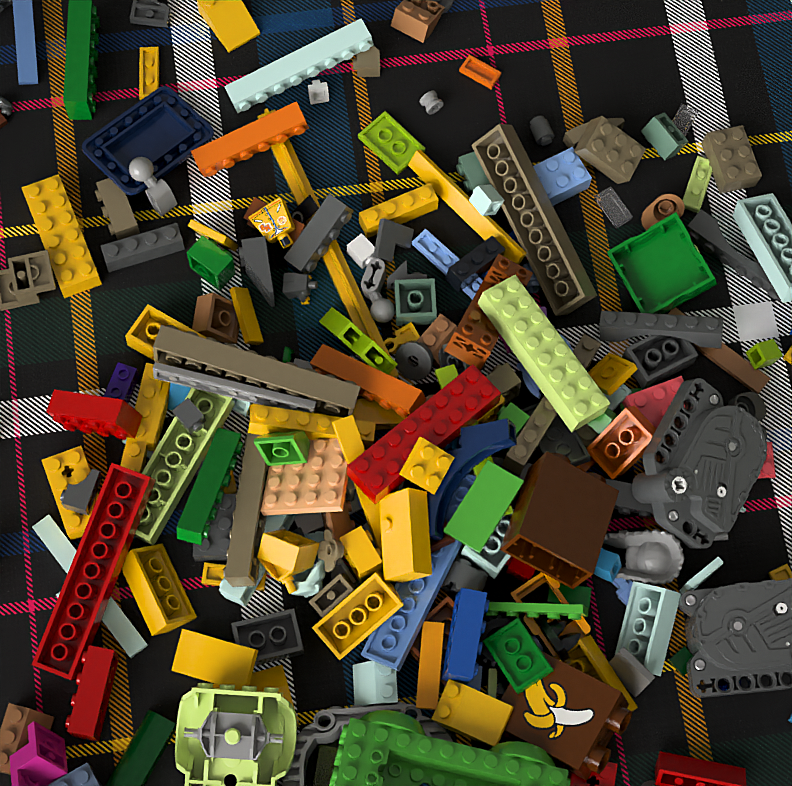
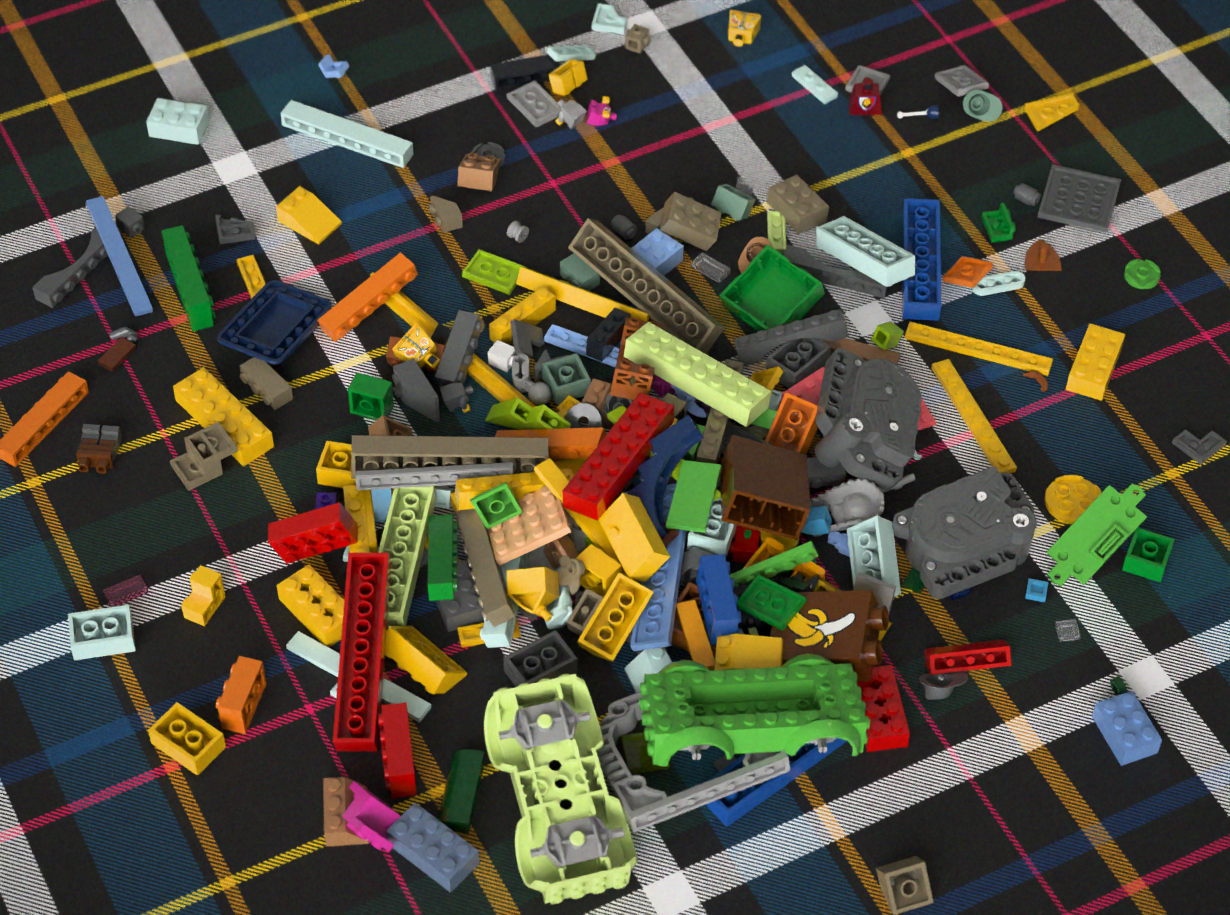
camera: 15 degrees left, 20 degrees down
dark grey arch [60,469,102,516] -> none
dark grey brick [101,223,185,272] -> none
light grey beam [129,157,177,216] -> none
yellow tile [171,629,258,690] -> none
dark grey brick [172,398,206,434] -> none
yellow tile [188,219,238,252] -> none
light aqua brick [224,18,374,113] -> none
yellow tile [229,287,264,345] -> none
white tile [308,80,329,105] -> none
yellow plate [399,437,455,495] -> none
orange tile [459,54,502,90] -> none
light aqua brick [469,184,505,216] -> none
light aqua tile [680,556,723,594] -> none

